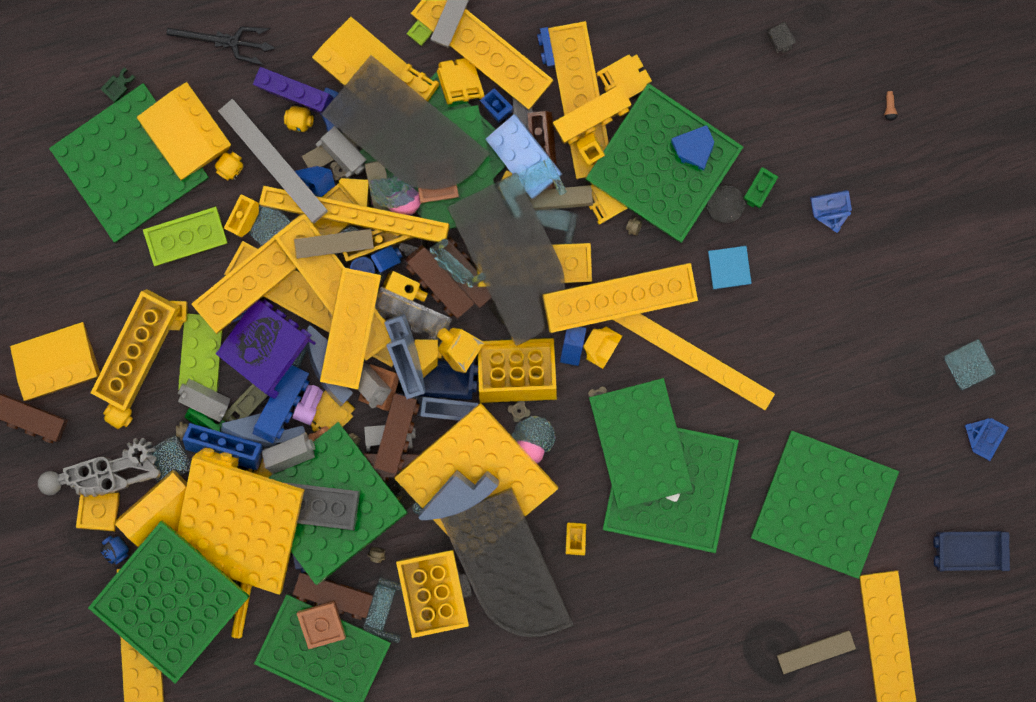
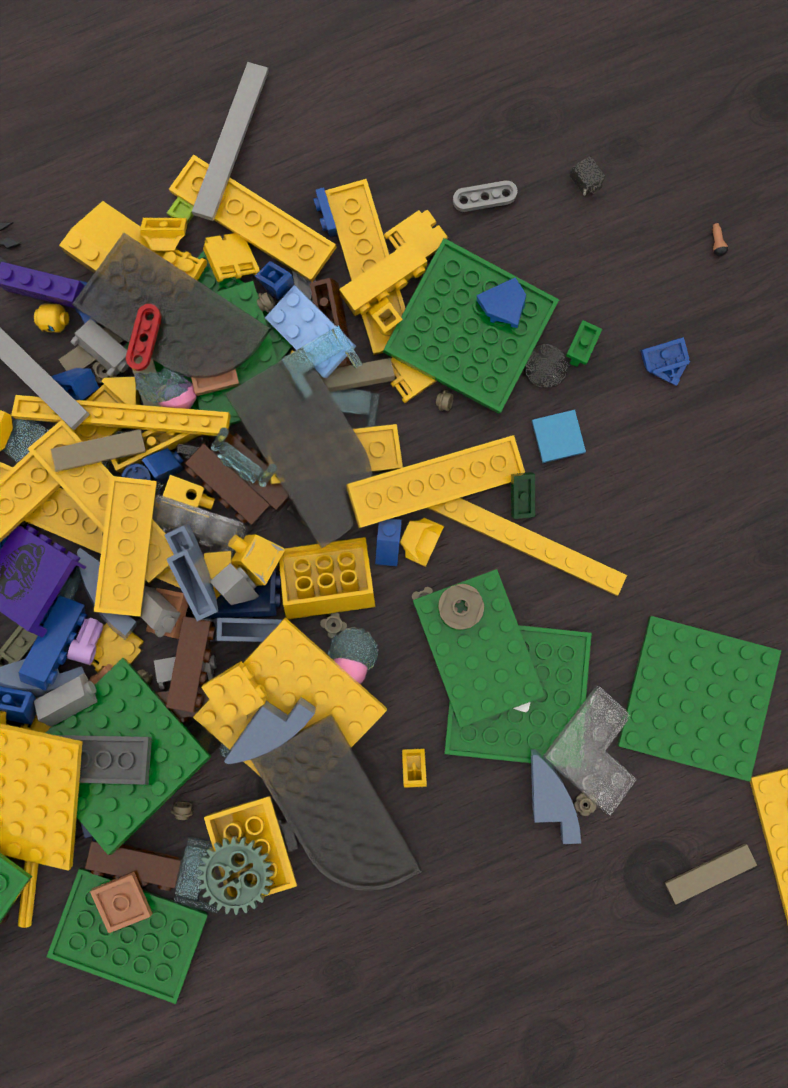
camera: 10 degrees left, 5 degrees down
none -> red plate [126,304,162,371]
none -> yellow slope [140,218,187,251]
none -> sand green gear [197,836,274,915]
none -> yellow plate [202,661,267,725]
none -> light grey slope [210,563,259,605]
none -> dark tan plate [257,292,276,313]
none -> dark tan plate [438,584,484,630]
none -> light grey plate [453,181,517,212]
none -> dark green plate [511,472,535,519]
none -> sand blue slope [531,749,581,844]
none -> clear plate [543,686,637,815]
none -> dark tan plate [574,794,596,816]

